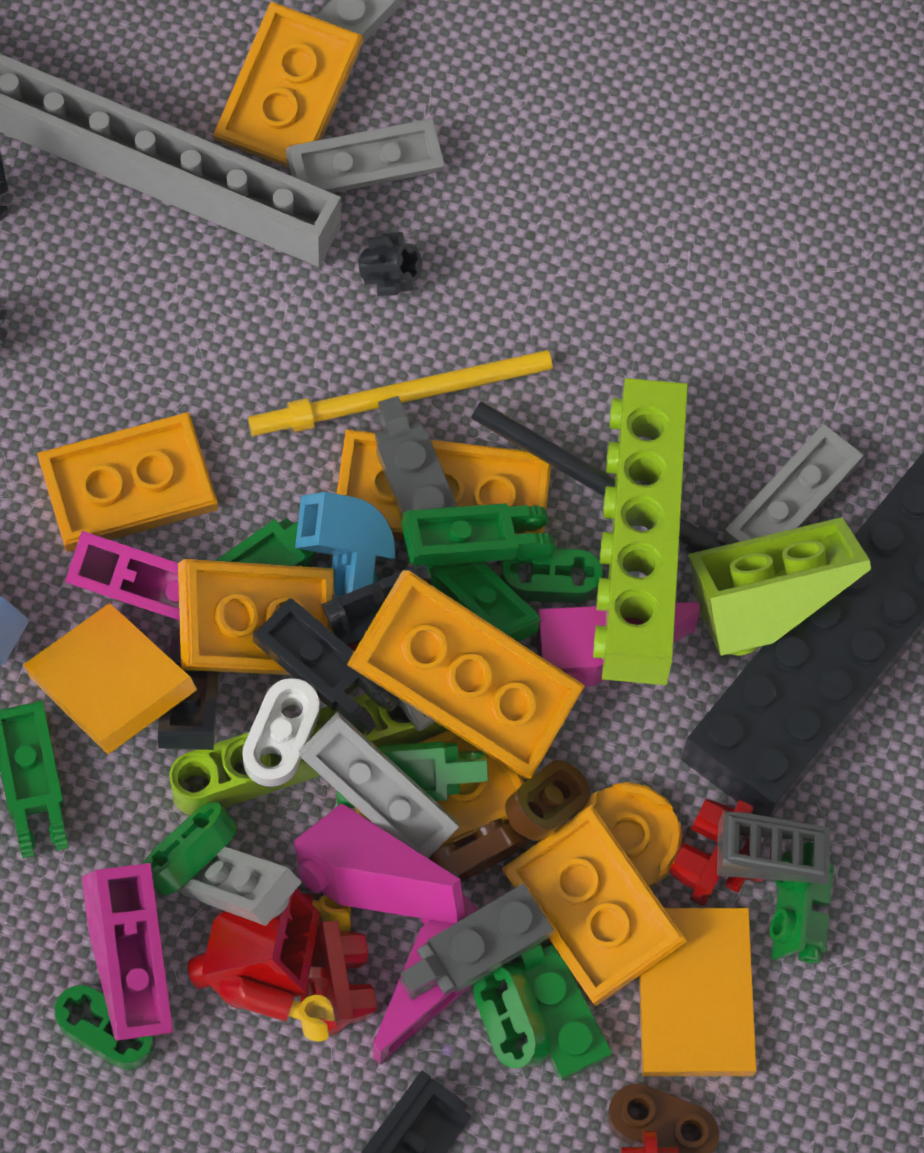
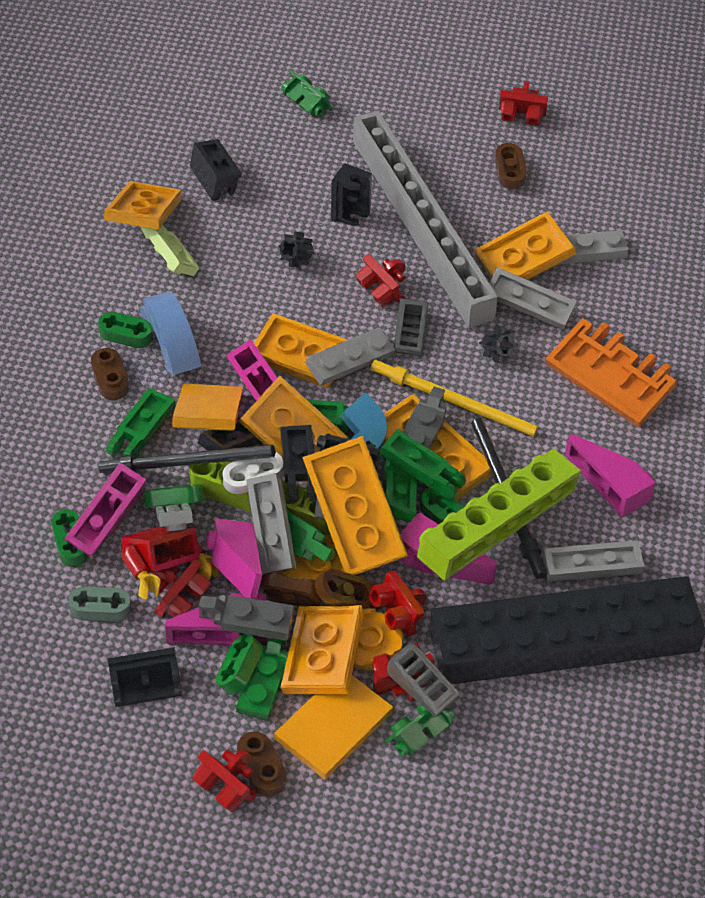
camera: 45 degrees right, 15 degrees down
lime slope [688,517,871,656] -> none
none -> sand green beam [68,587,131,622]
none -> black bar [98,445,276,473]
none -> light grey plate [305,327,395,386]
none -> red hips [355,253,406,307]
none -> red hips [369,571,427,637]
none -> dark grey slope [394,298,429,357]
none -> orange hinge [545,318,677,428]
none -> dark pink slope [565,434,655,517]

